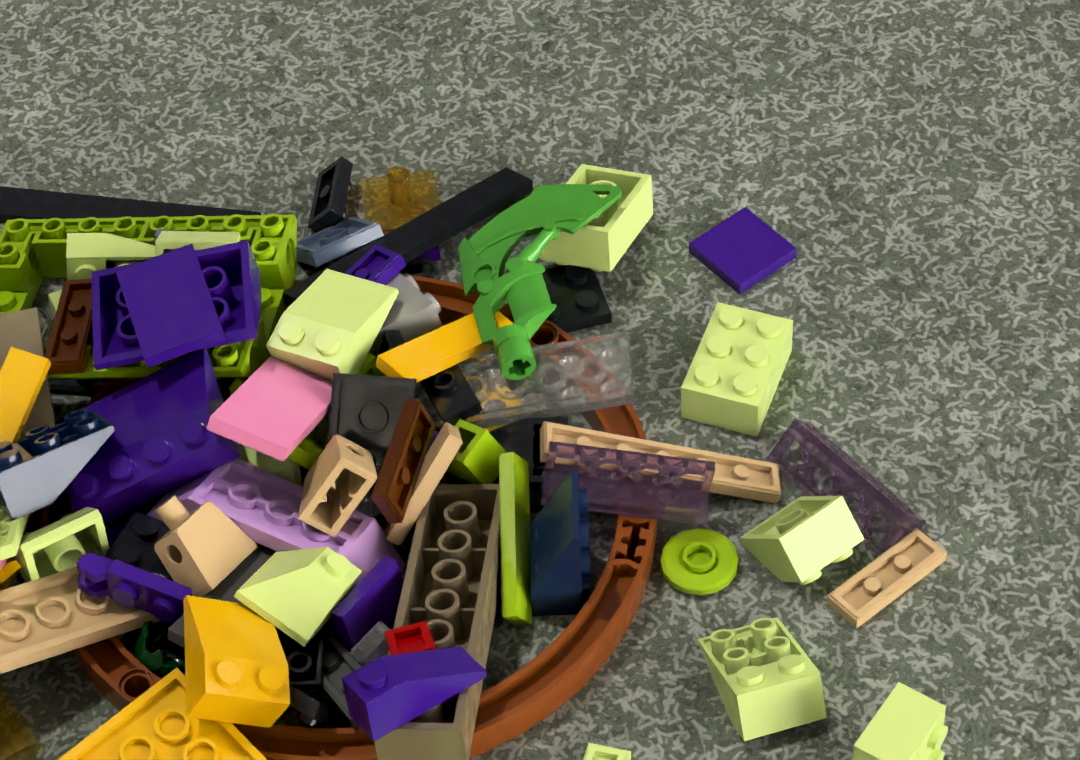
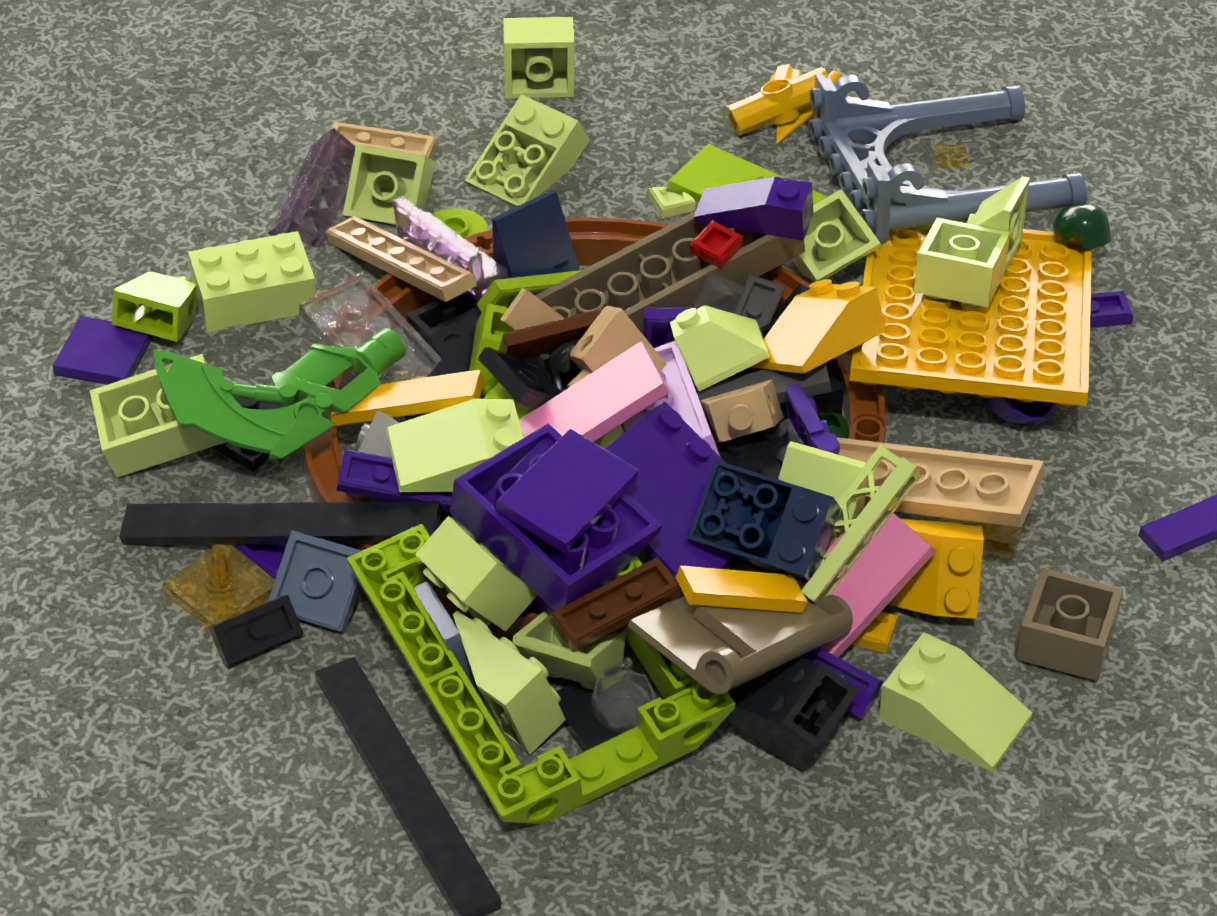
camera: 130 degrees left, 5 degrees down
none -> lime torso [112,272,197,342]

